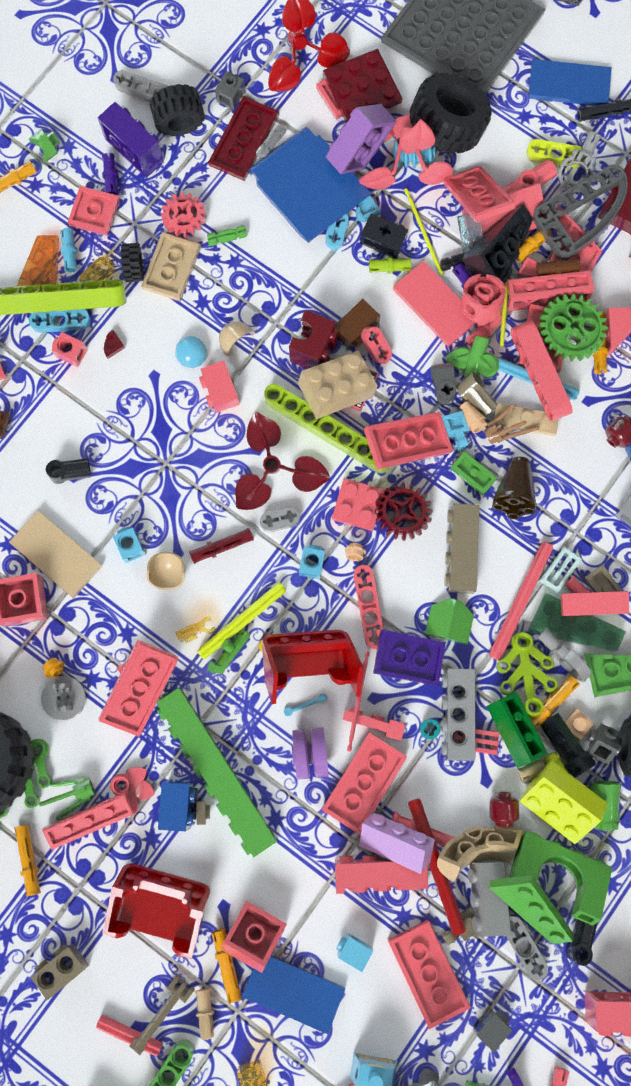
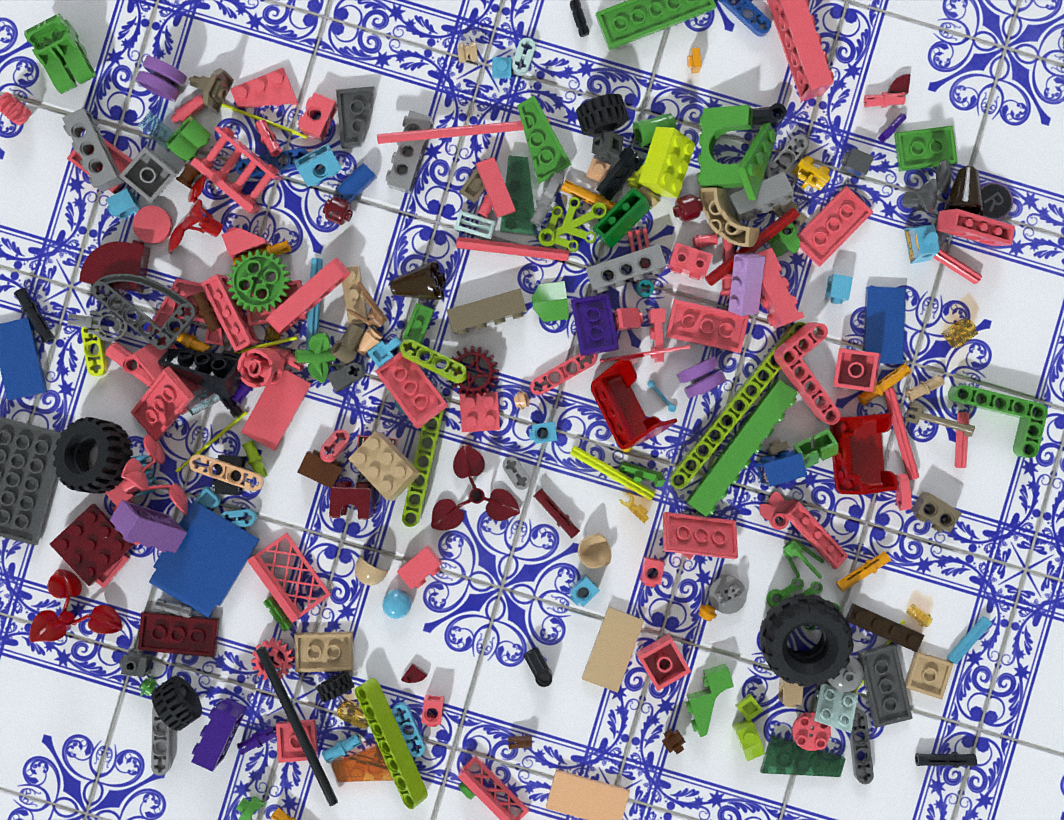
camera: 110 degrees left, 10 degrees up
none -> bright green plate [139,675,157,696]
none -> light nougat beam [189,454,264,491]
none -> coral fence [247,533,331,623]
none -> black piece [255,646,338,806]
none -> clear yellow hinge [264,325,281,342]
none -> lime beam [400,339,467,383]
none -> coral slope [614,308,643,332]
none -> coral brick [640,557,665,587]
none -> coral brick [667,242,713,280]
none -> lime beam [668,322,806,489]
none -> coral pin [693,233,718,250]
none -> bright green plate [767,223,800,257]
none -> coral beam [774,322,840,425]
none -> yellow hips [792,156,831,190]
none -> bright green piece [793,429,838,468]
none -> coral axle [883,387,919,480]
none -> coral beam [895,474,912,511]

